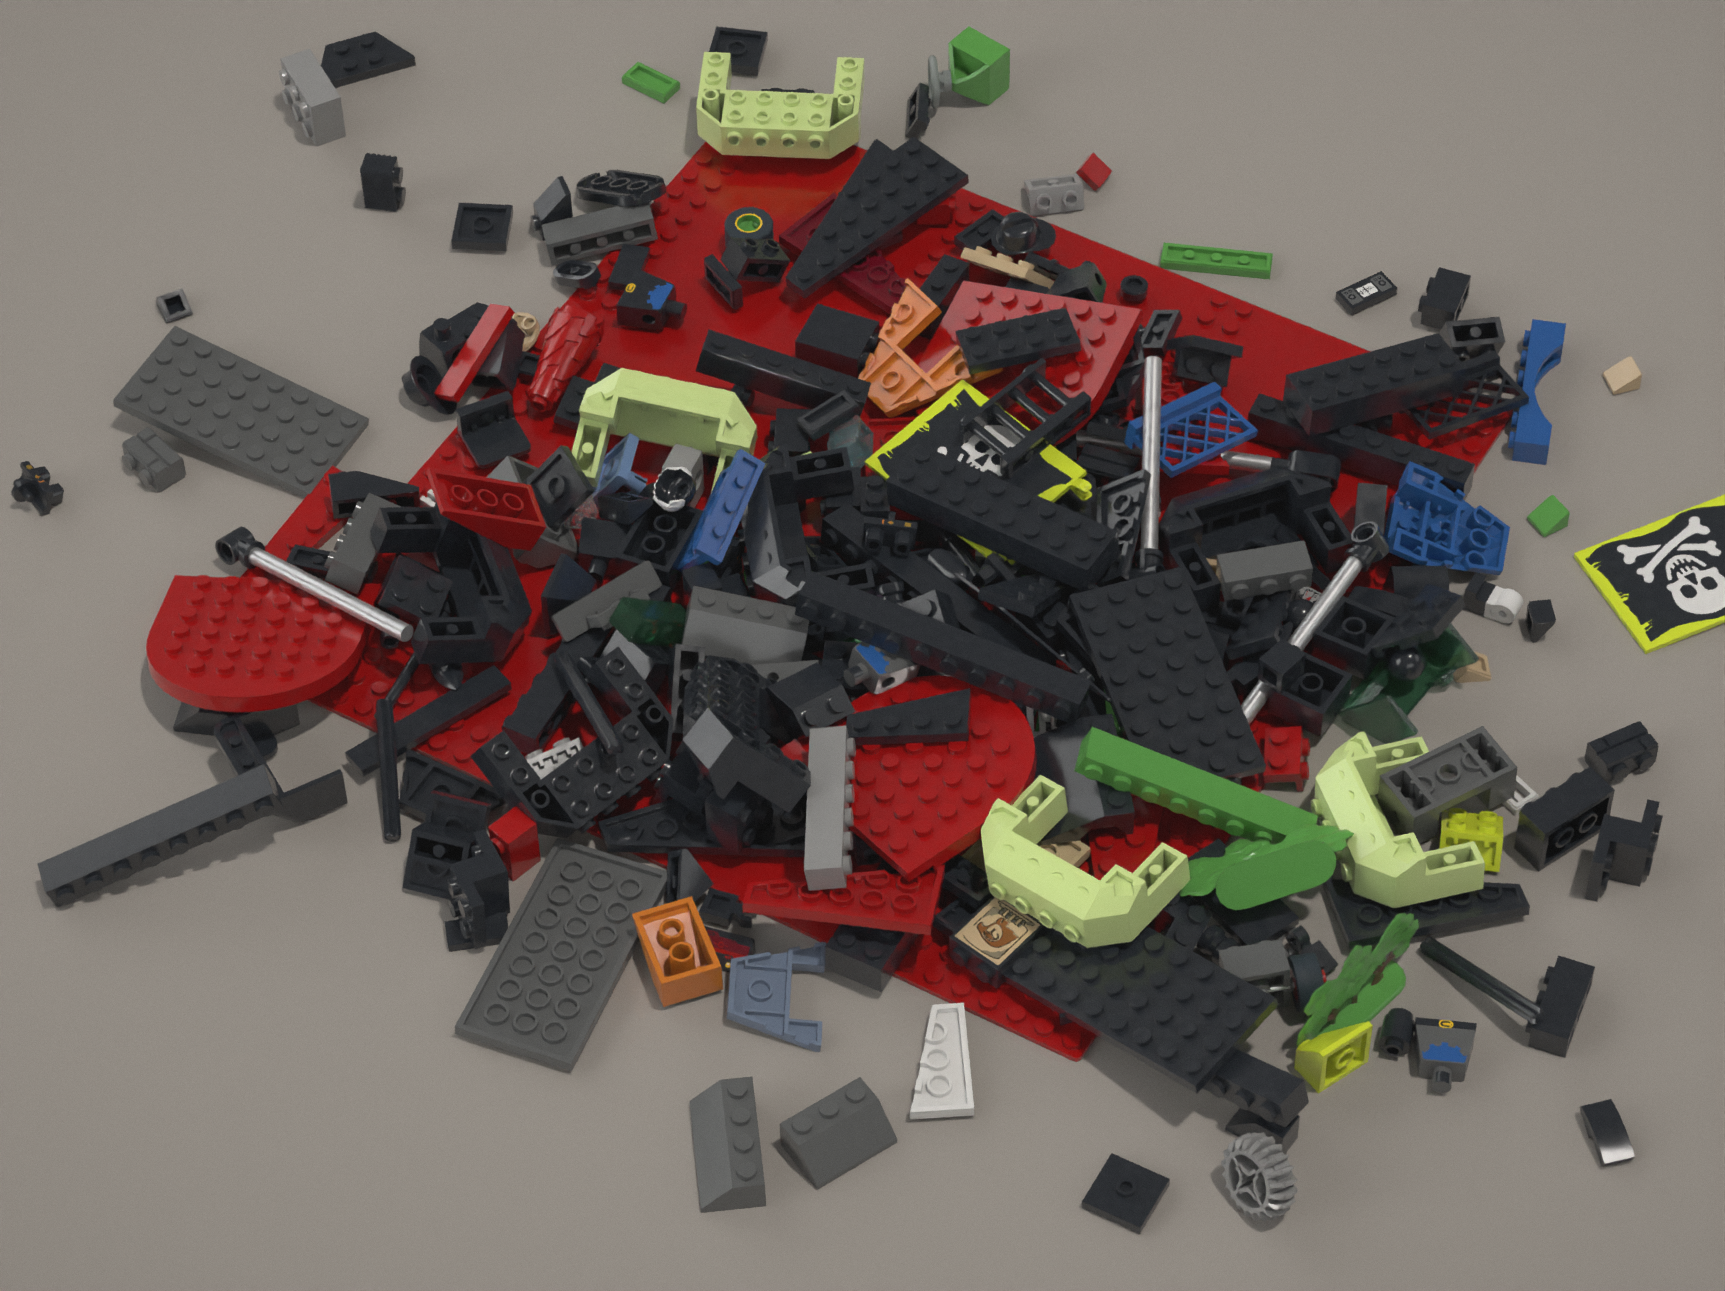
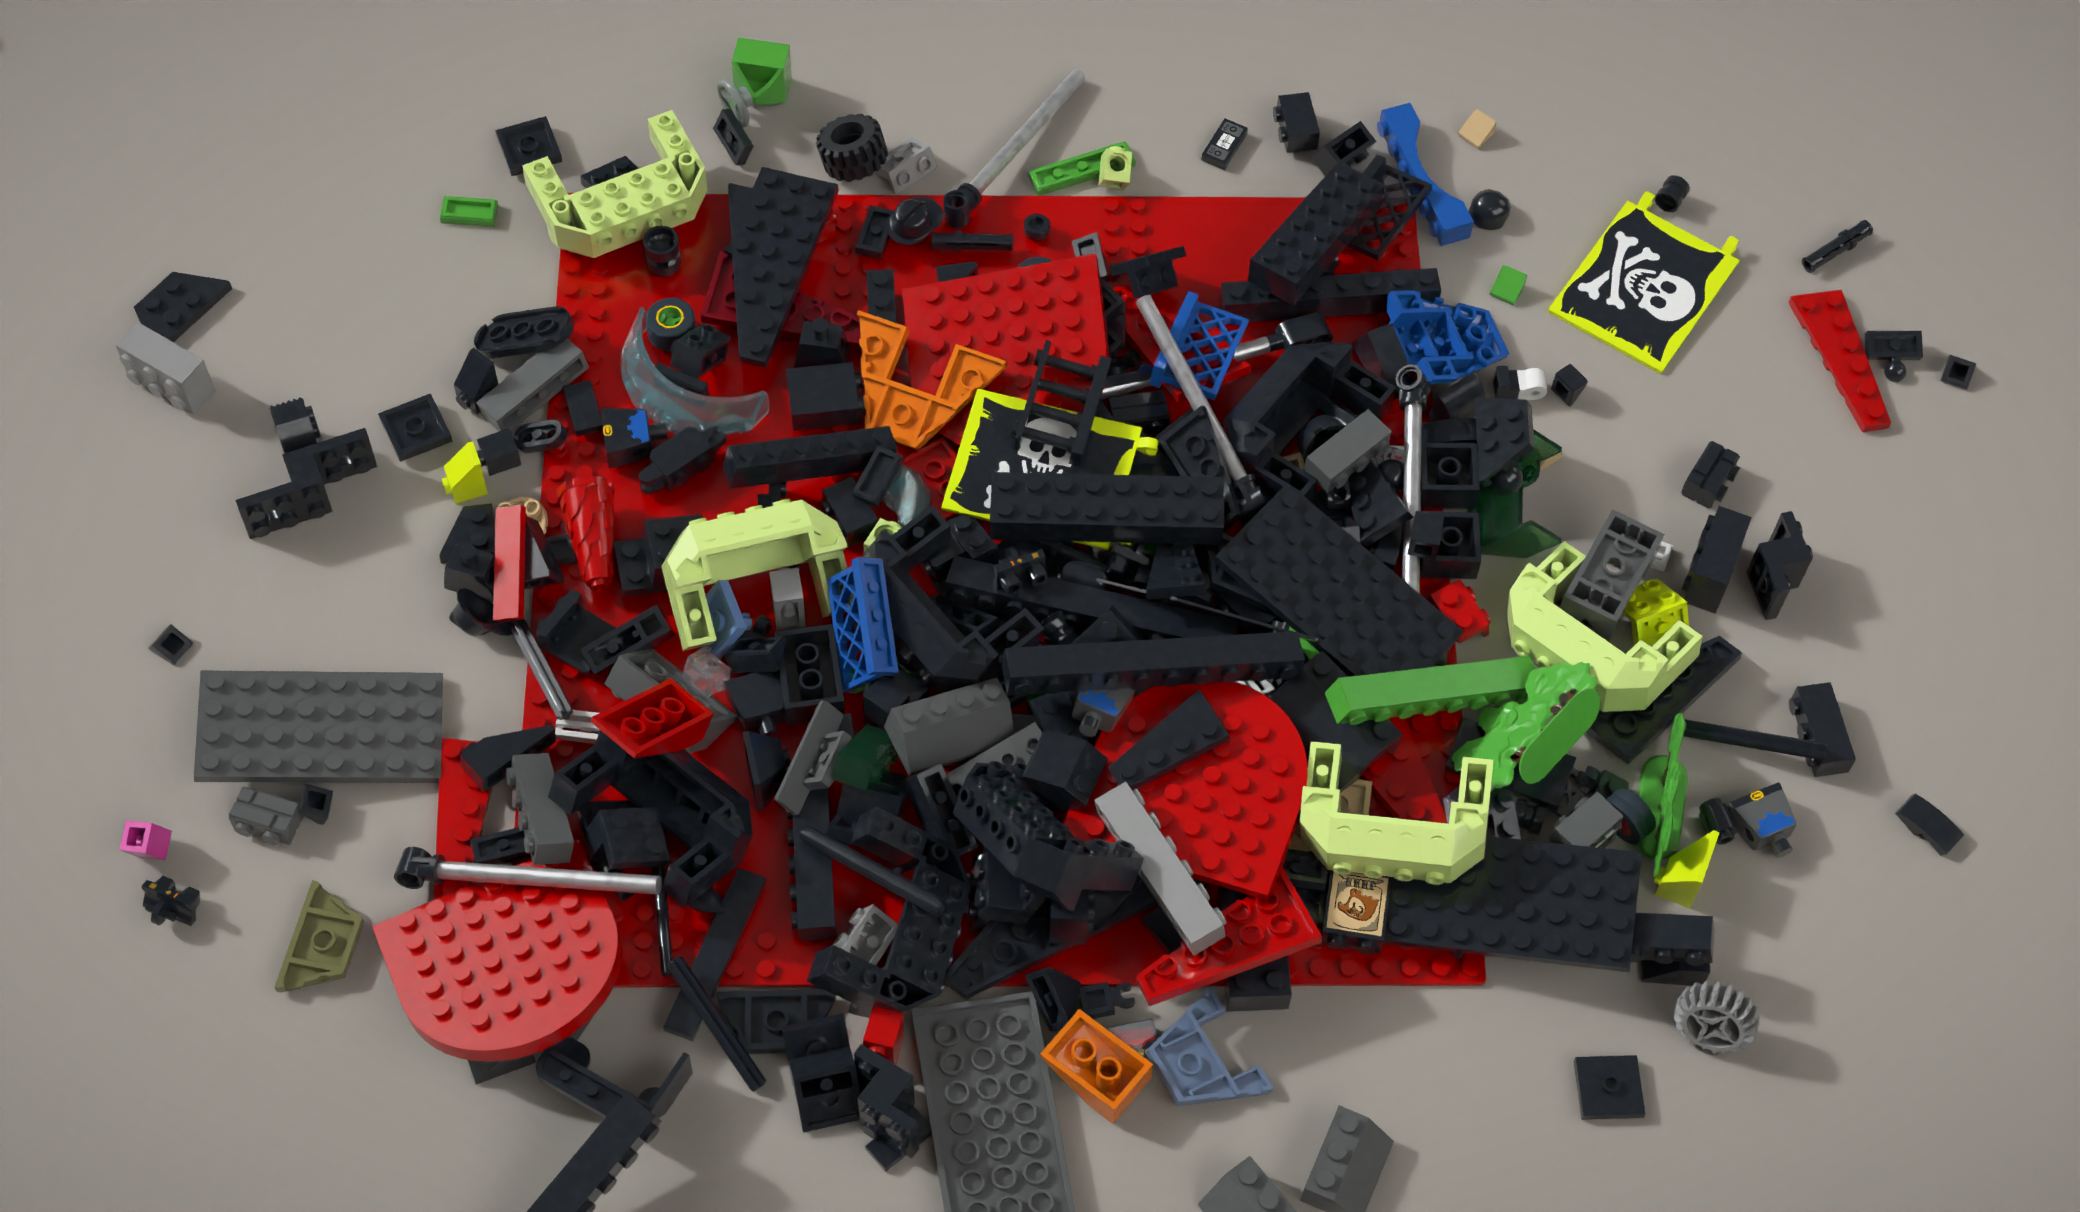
camera: 35 degrees left, 10 degrees up
black plate [524,445,594,528] -> none
black hair [653,467,696,512] -> none
white wing [910,1003,974,1120] -> none
black plate [955,308,1081,375] -> none
tan wing [961,246,1054,289] -> none
black torso [1047,261,1107,303] -> none
red tile [1076,152,1112,191] -> none
none -> dark pink brick [119,820,172,860]
none -> black bracket [235,428,378,539]
none -> olive wing [275,880,364,993]
none -> black slope [298,784,333,825]
none -> neon yellow slope [442,441,488,504]
none -> black brick [477,428,521,476]
none -> axle [507,618,573,720]
none -> black slope [580,605,677,675]
none -> clear light blue windscreen [621,307,770,434]
none -> black hinge [638,425,727,496]
none -> black wheel [643,225,682,277]
none -> black torso [794,318,851,368]
none -> black tyre [816,113,888,182]
none -> flat silver piece [943,69,1085,228]
none -> yellowish green brick [1098,146,1132,190]
none -> black hair [1468,189,1511,230]

